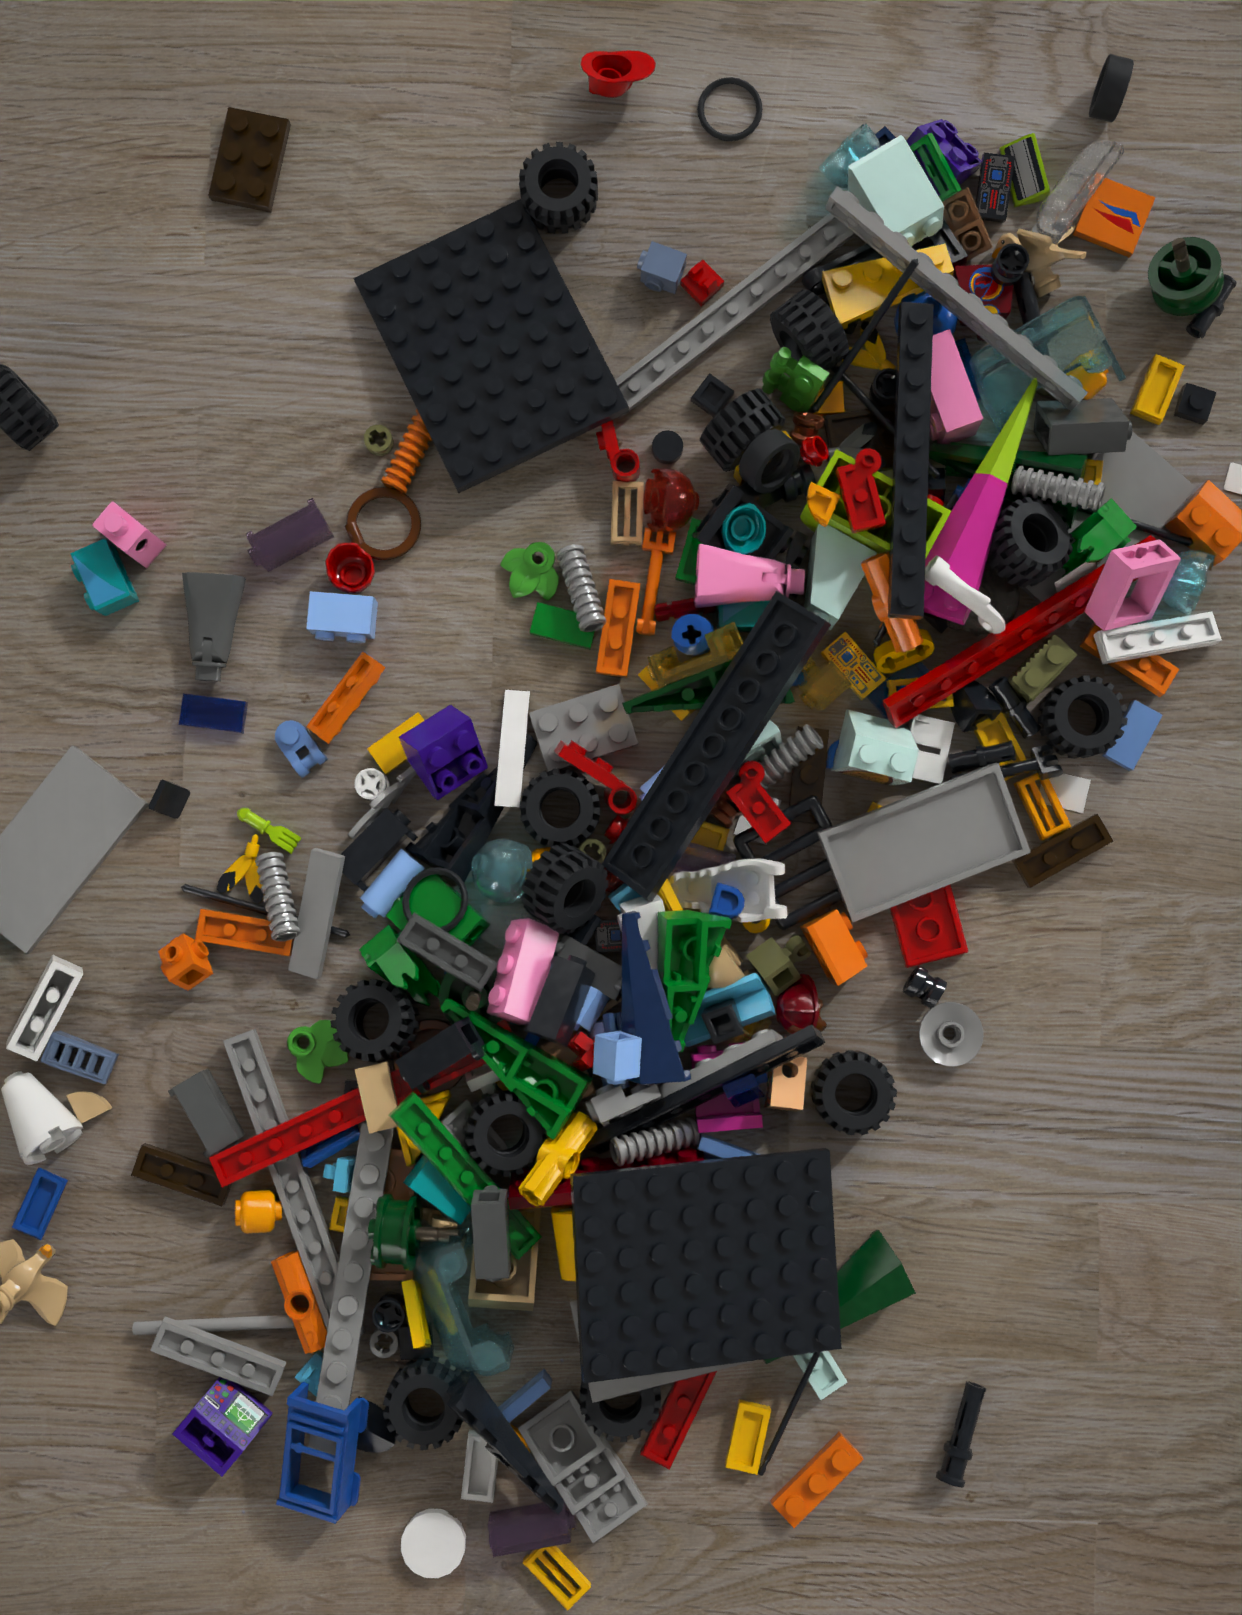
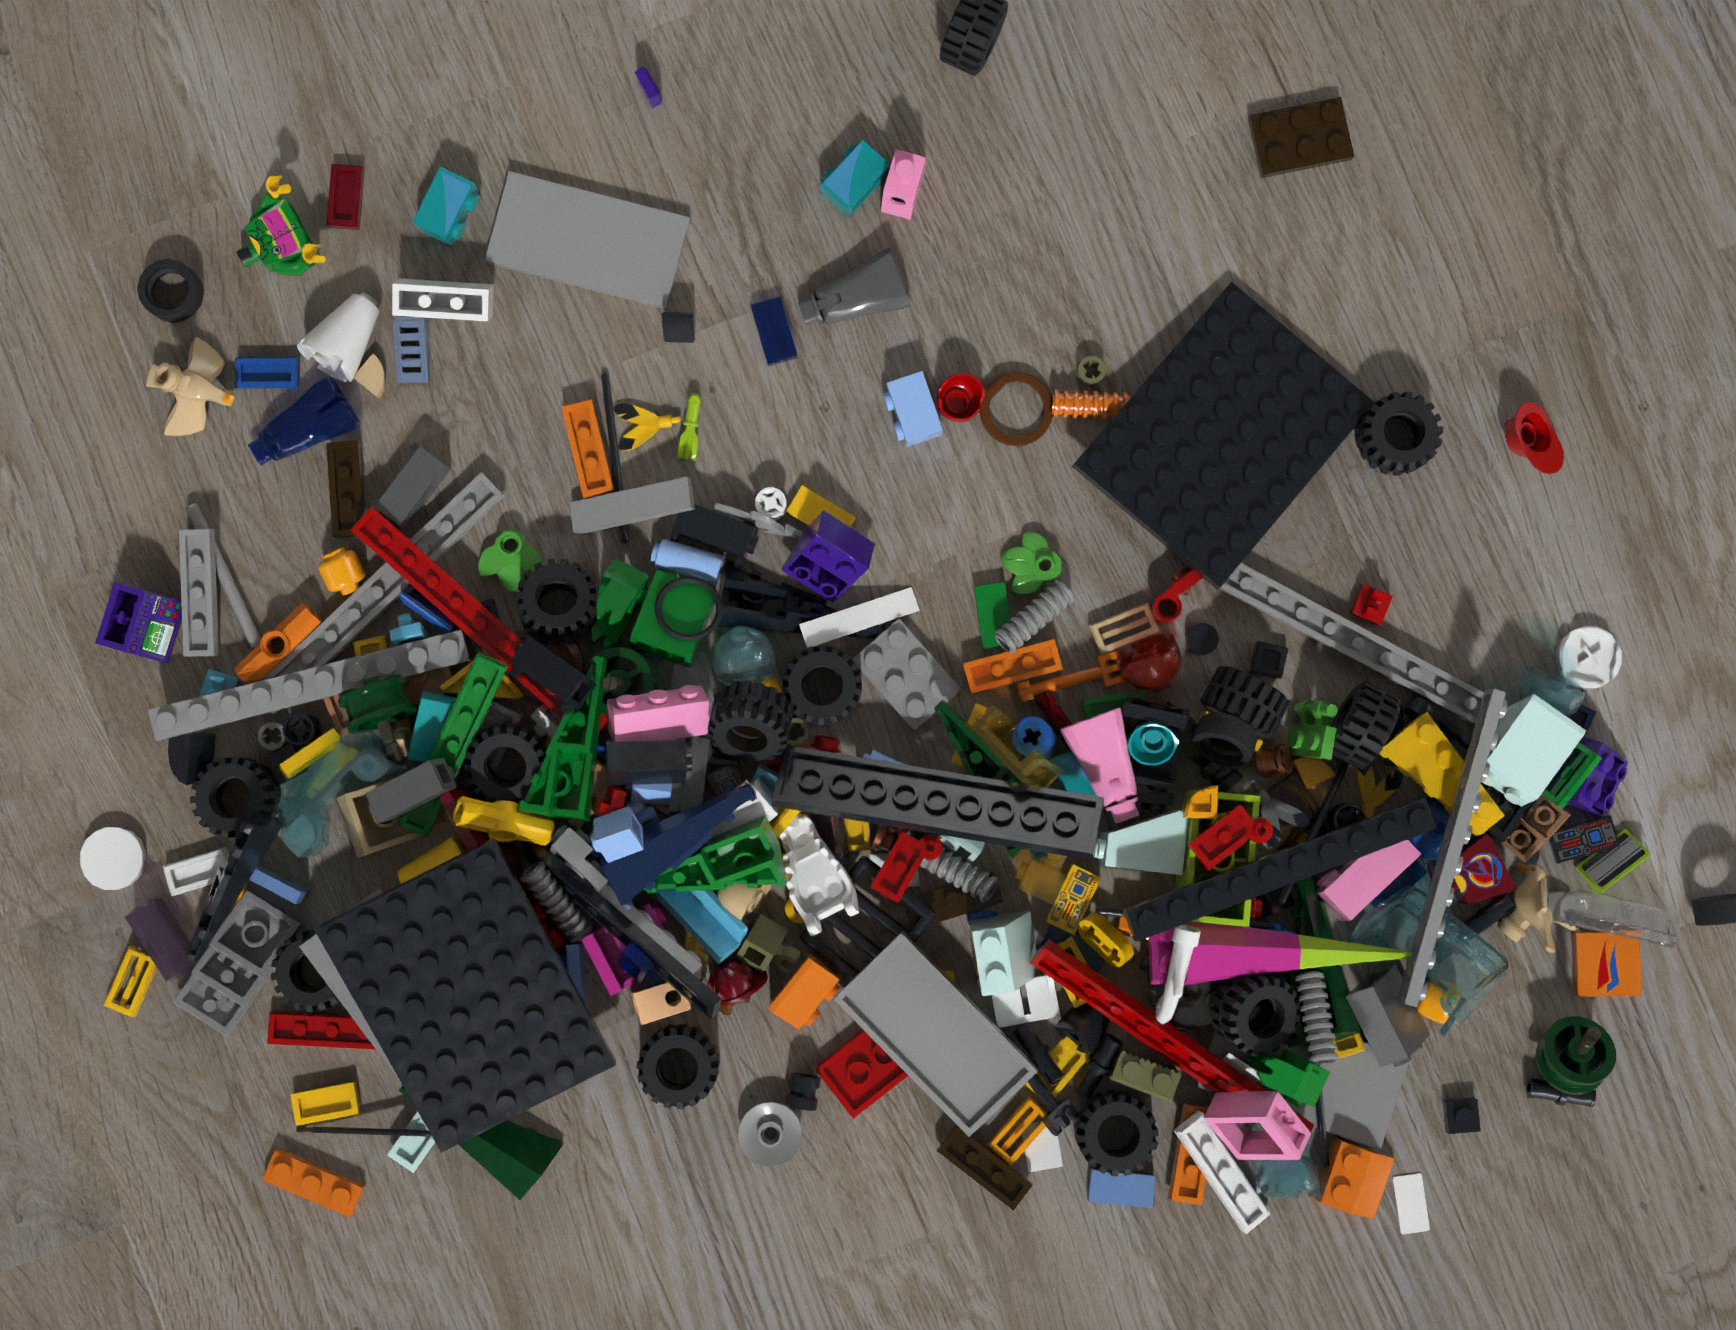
camera: 60 degrees right, 0 degrees up
orange brick [158,934,213,991] -> none
clear purple brick [246,498,334,572] -> none
light grey piece [255,852,301,941] -> none
medium blue plate [275,720,328,778] -> none
blue piece [276,1382,369,1524] -> none
orange plate [306,652,385,744] -> none
tan tile [354,1061,398,1134] -> none
dark grey tile [397,912,498,992] -> none
red plate [554,740,637,814] -> none
sand blue brick [637,241,687,294] -> none
black tyre [697,77,763,141] -> none
black slope [701,998,744,1045] -> none
blue tile [709,883,745,920] -> none
red plate [800,436,829,467] -> none
black axle [811,258,919,413] -> none
orange piece [861,552,923,653] -> none
black pin [936,1381,986,1488] -> none
black wheel [991,243,1030,286] -> none
yellow tile [1130,354,1185,425] -> none
none -> clear blue piece [248,373,361,466]
none -> white tile [1556,626,1622,689]

